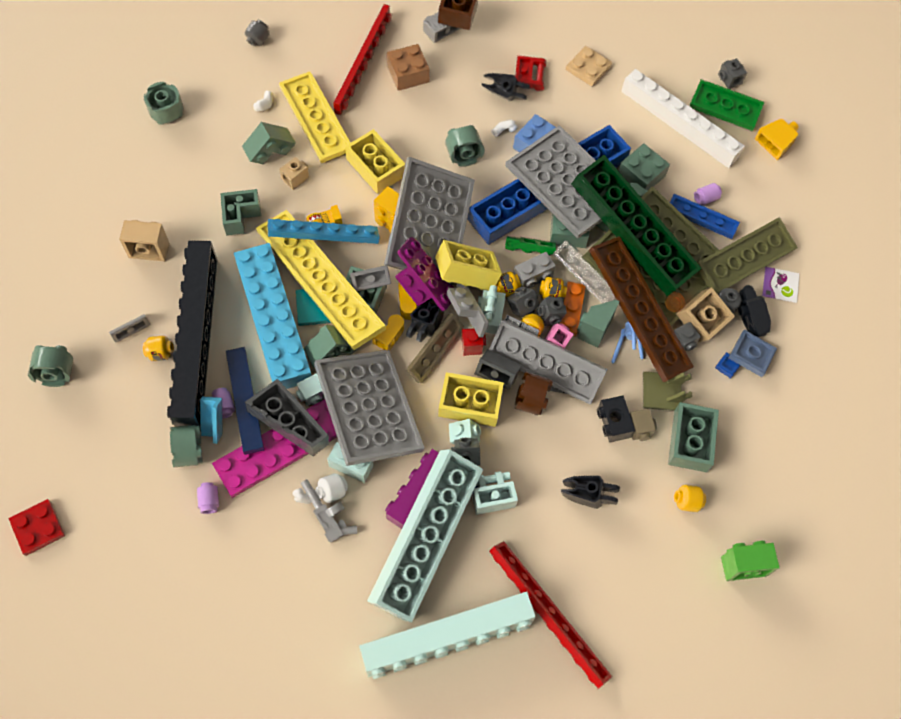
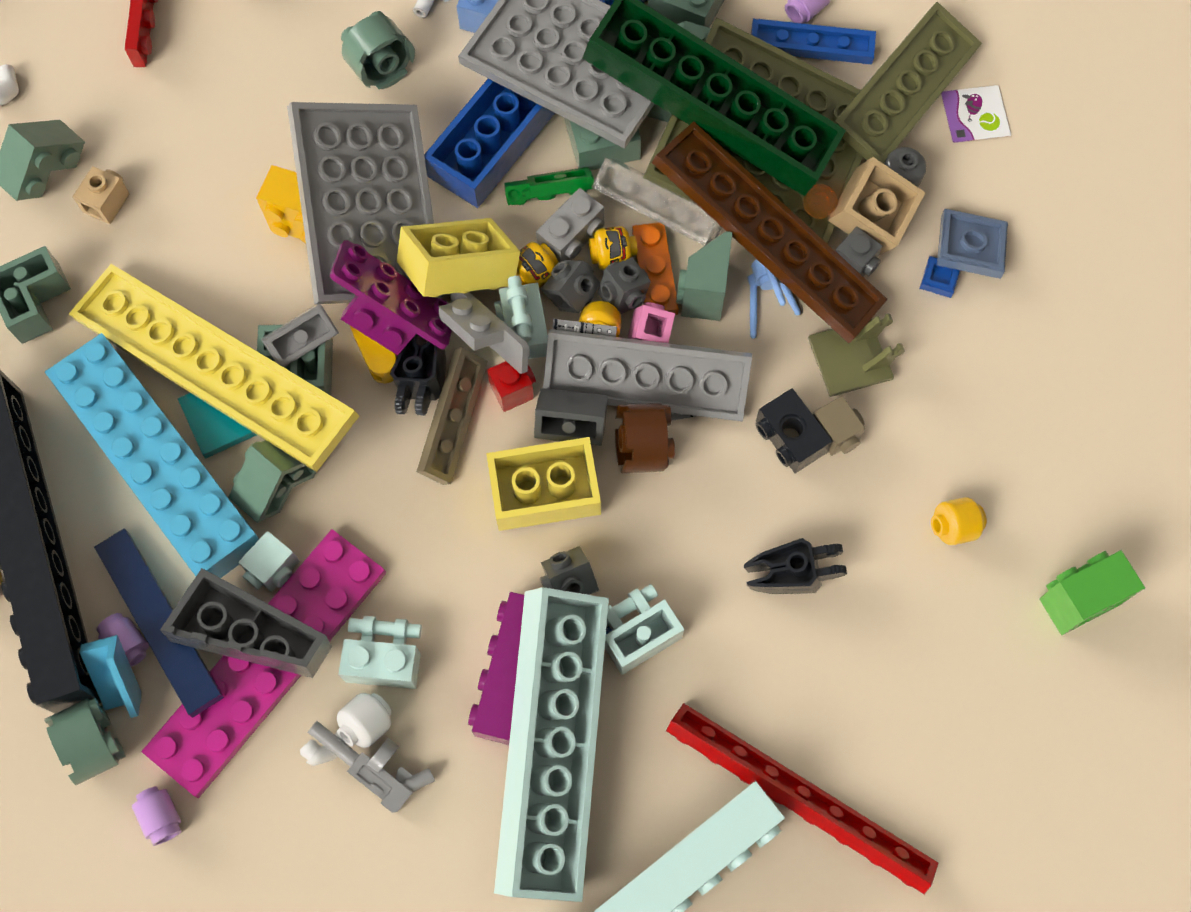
camera: 15 degrees left, 5 degrees up
dark azure plate [267,219,379,244] -> none
light yellow plate [279,71,350,163] -> none
yellow leg [306,205,343,224] -> none
light grey plate [314,350,424,466] -> none
light yellow brick [345,129,405,194] -> none
yellow leg [372,315,404,351] -> none
light aqua bracket [449,419,481,444] -> none
sand green brick [668,402,719,473] -> none
black hinge [738,285,771,337] -> none

